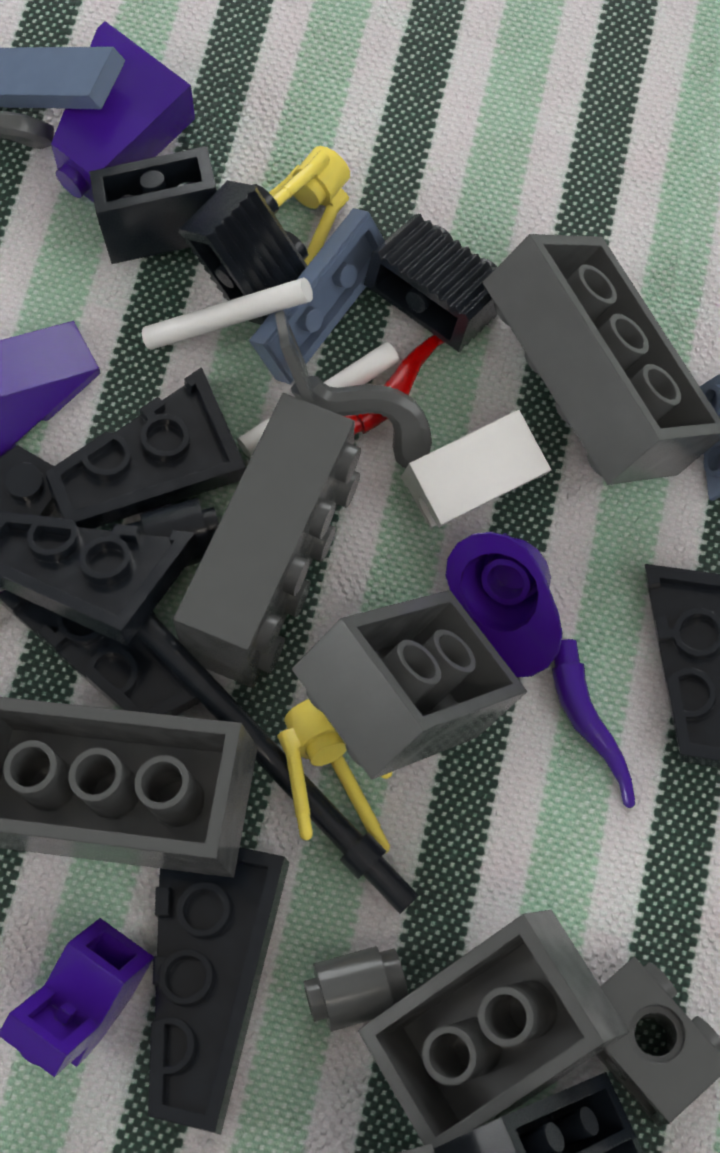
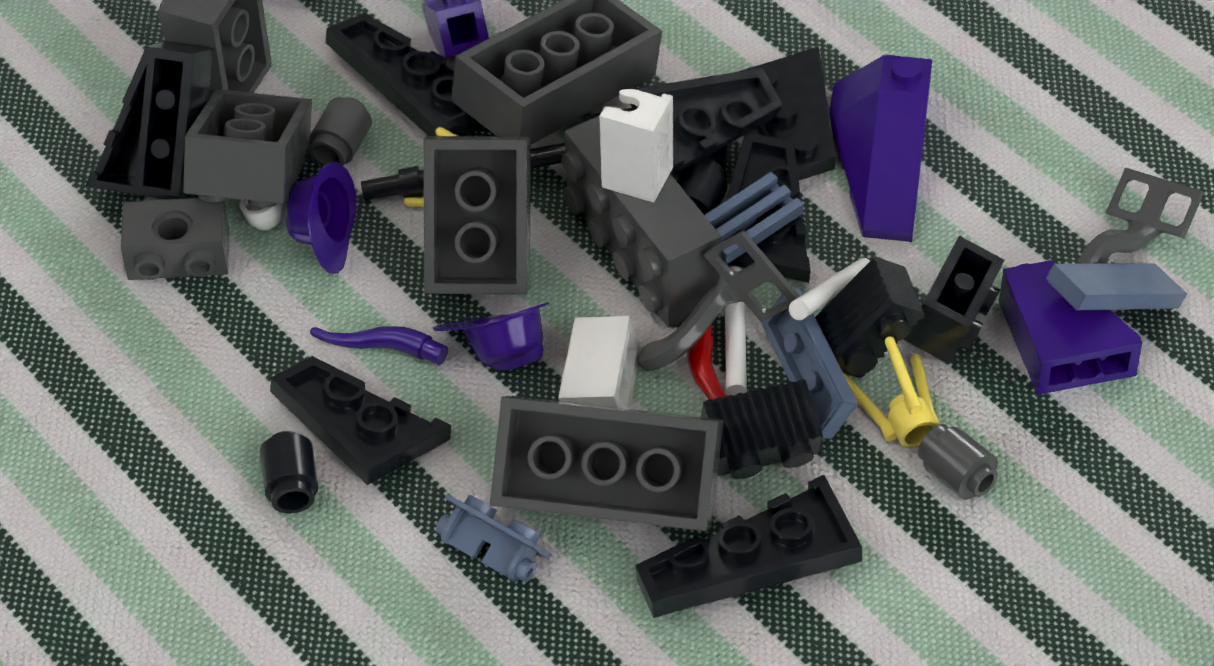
camera: 130 degrees right, 20 degrees down
none -> dark purple piece [286,162,357,274]
none -> white hinge [599,89,673,203]
none -> black wing [635,475,862,618]
none -> sand blue tile [704,172,804,264]
none -> dark grey brick [918,424,998,500]

